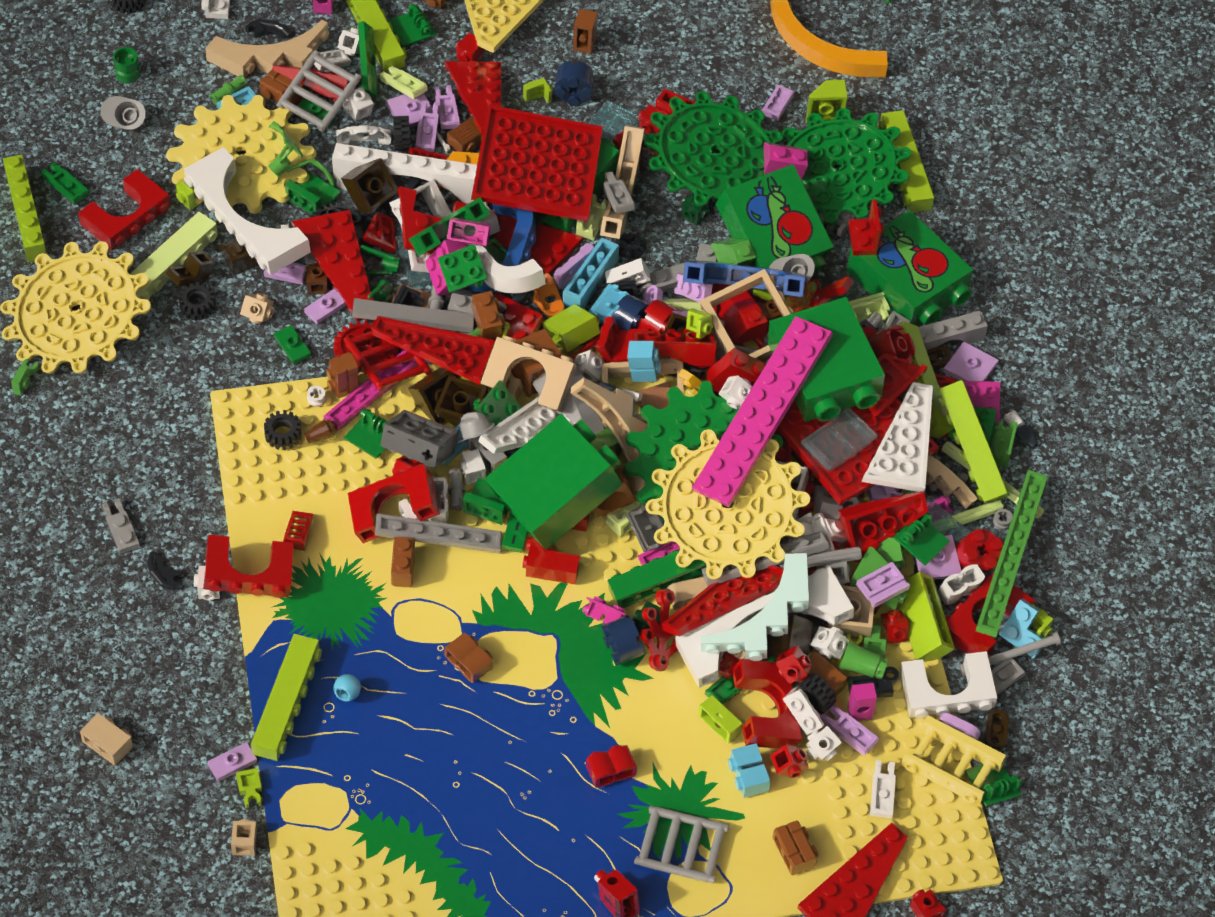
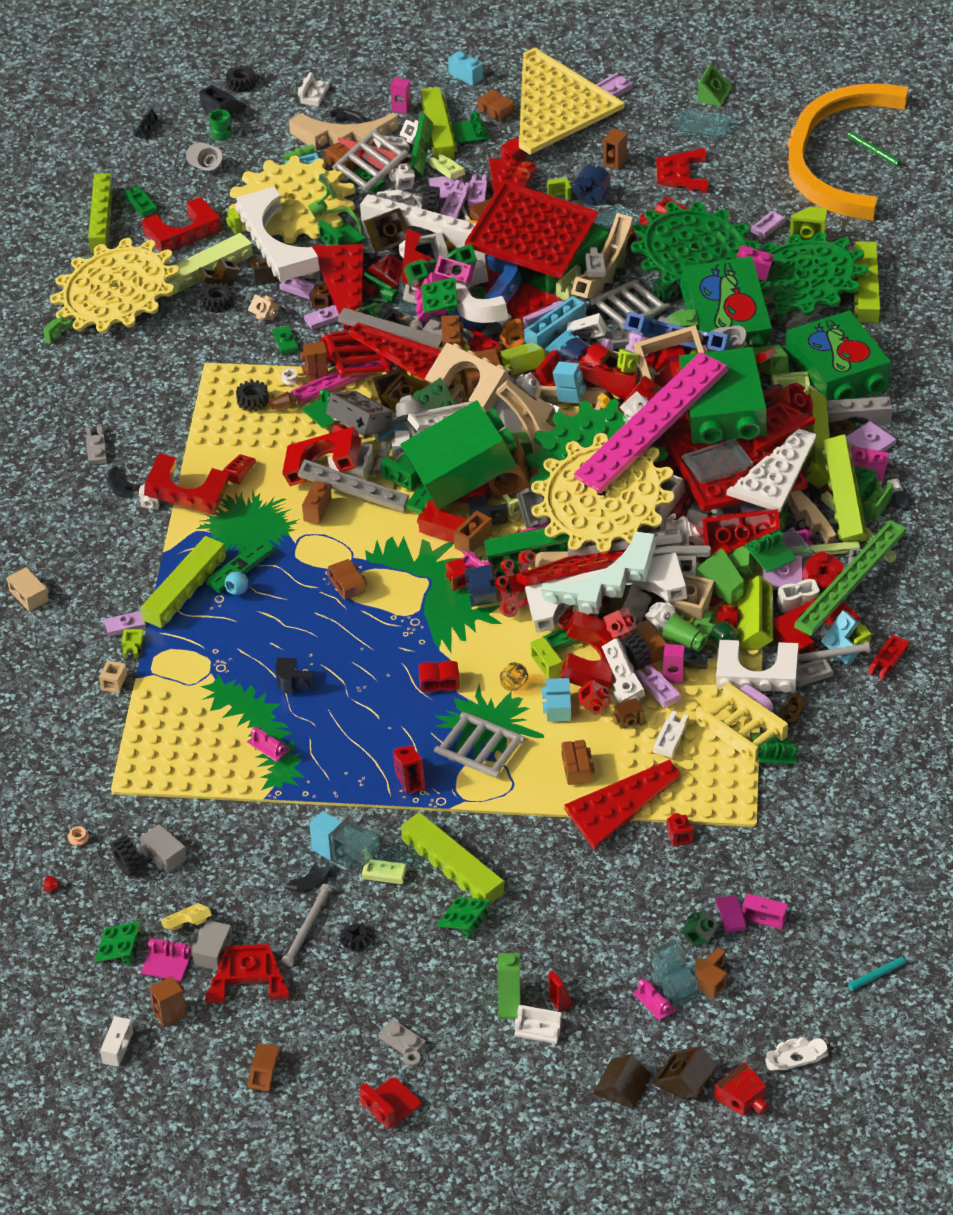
camera: 20 degrees right, 10 degrees down
red bracket [848,200,884,256] -> none
lavender plate [856,562,910,608] -> none
none -> black hinge [133,108,160,140]
none -> black slope [199,85,246,116]
none -> green tile [206,539,273,593]
none -> dark pink hinge [247,727,290,762]
none -> black brick [275,657,315,695]
none -> red pin [362,280,378,298]
none -> red brick [445,558,470,592]
none -> dark orange brick [454,511,492,553]
none -> black brick [468,495,508,524]
none -> clear yellow head [499,662,529,691]
none -> light grey bar [590,279,670,329]
none -> reddish brown brick [612,698,644,729]
none -> red wing [656,148,708,194]
none -> dark green head [710,621,739,648]
none -> bright green slope [753,345,789,375]
none -> red hinge [868,634,910,680]

